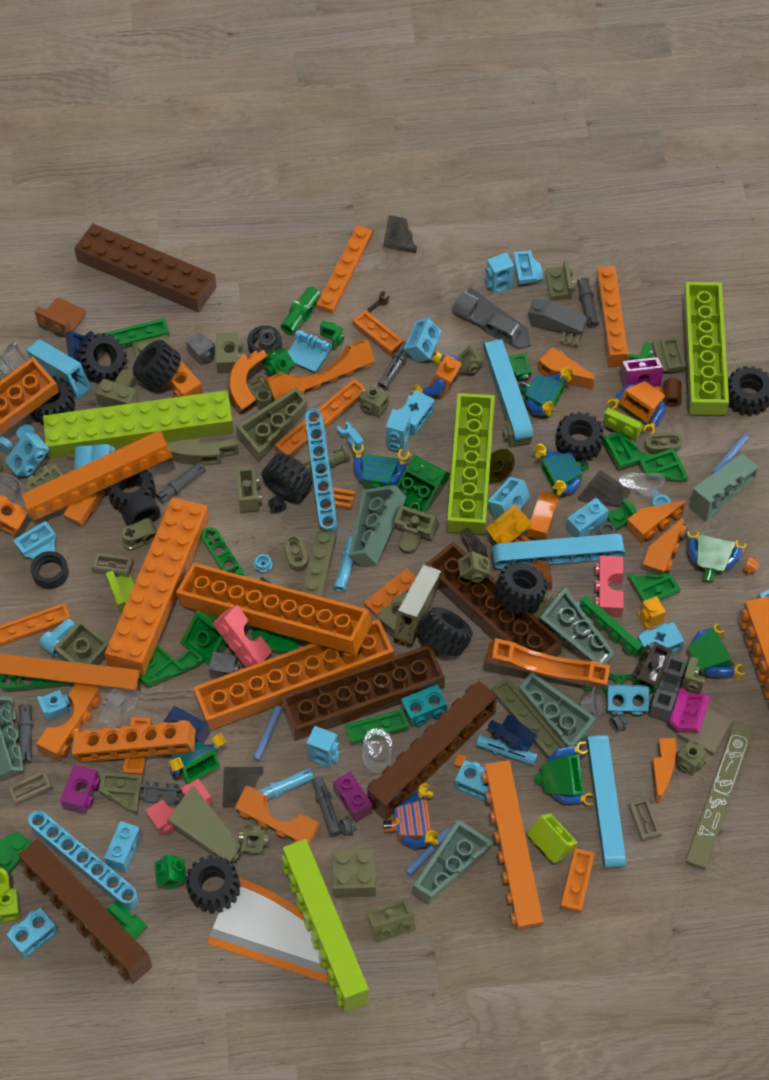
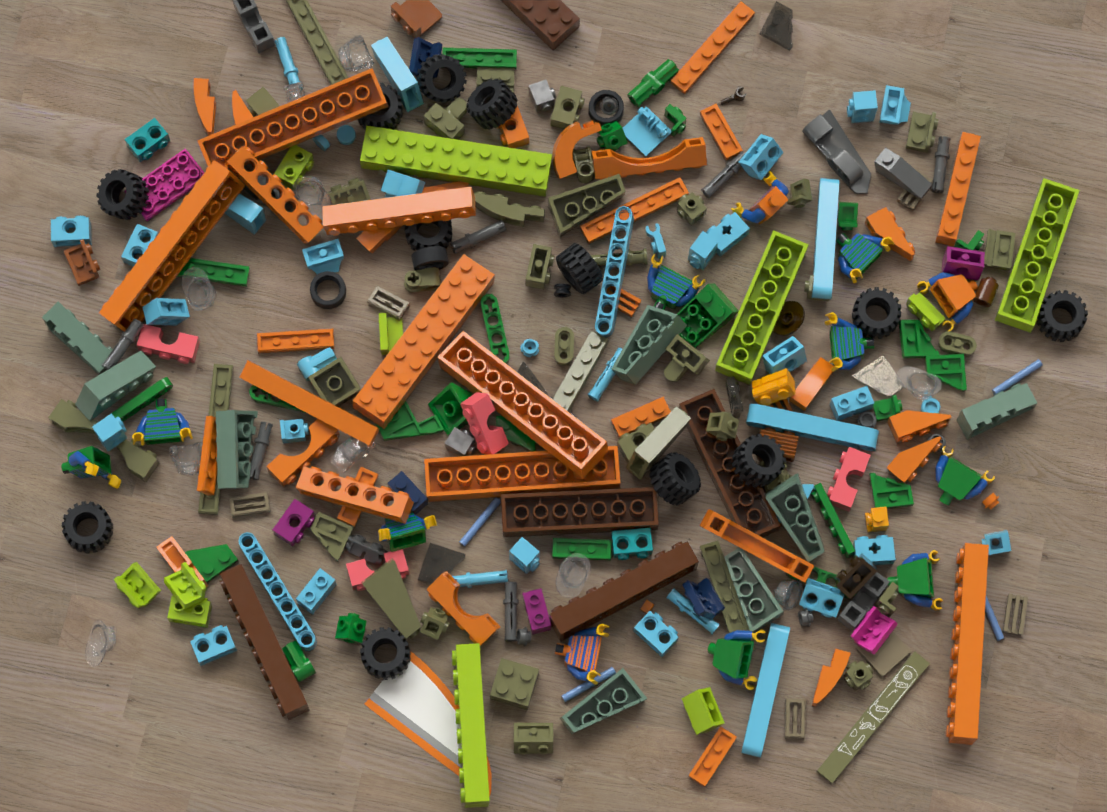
camera: 15 degrees right, 15 degrees up
medium azure brick [4,433,49,477] -> none
orange brick [481,760,543,931] -> none

